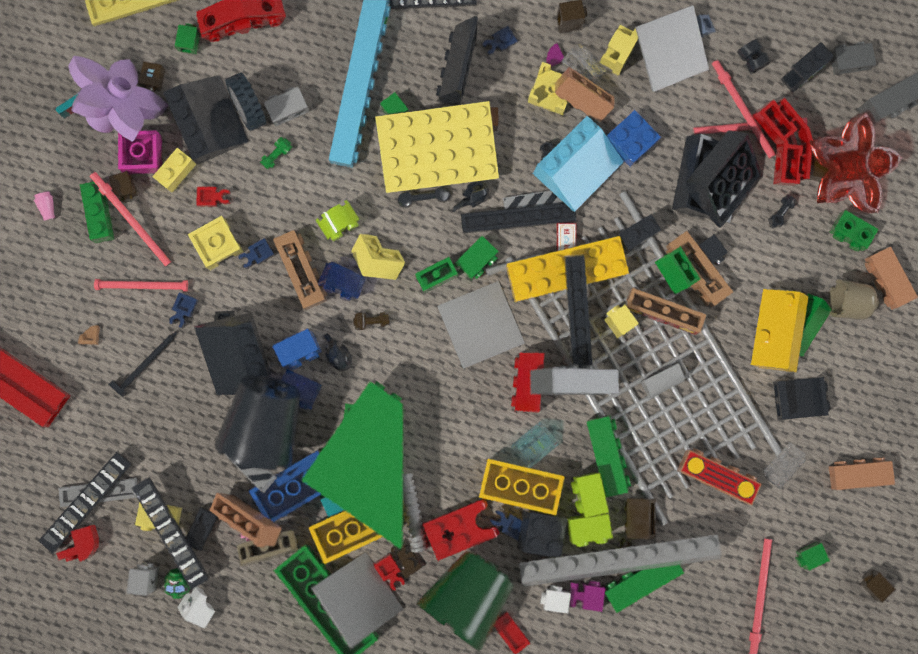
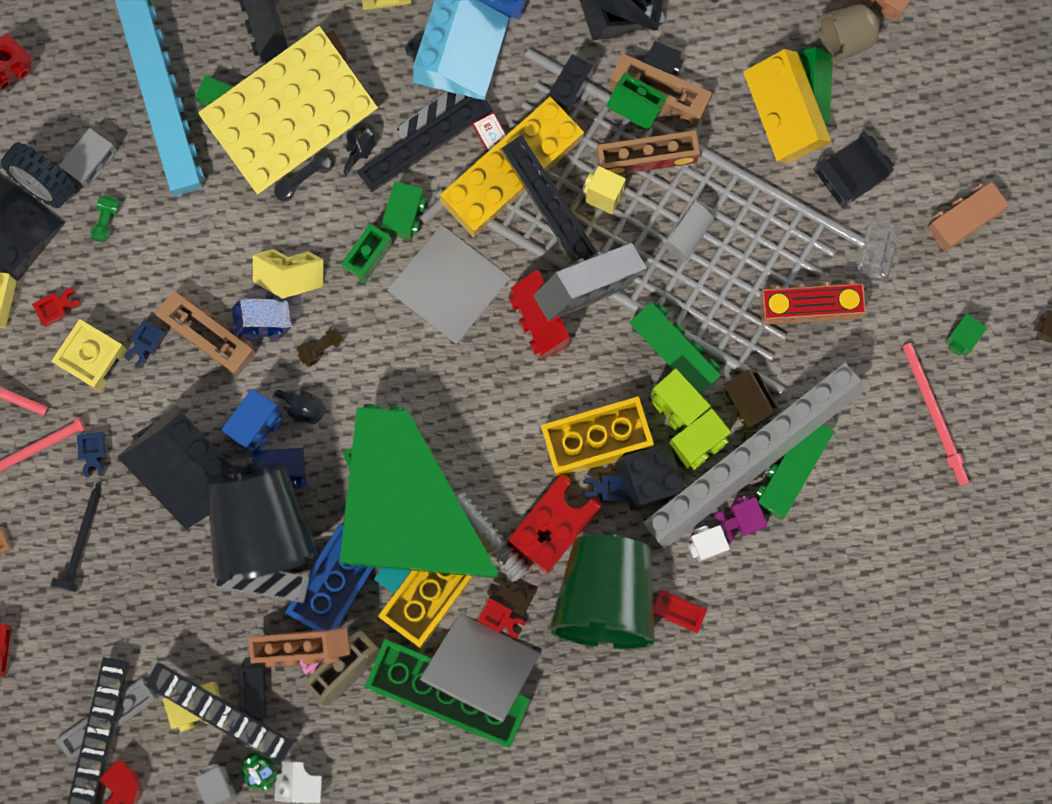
camera: 30 degrees left, 5 degrees down
lime brick [315,200,360,241] -> none
clear light blue brick [511,422,559,468] -> none

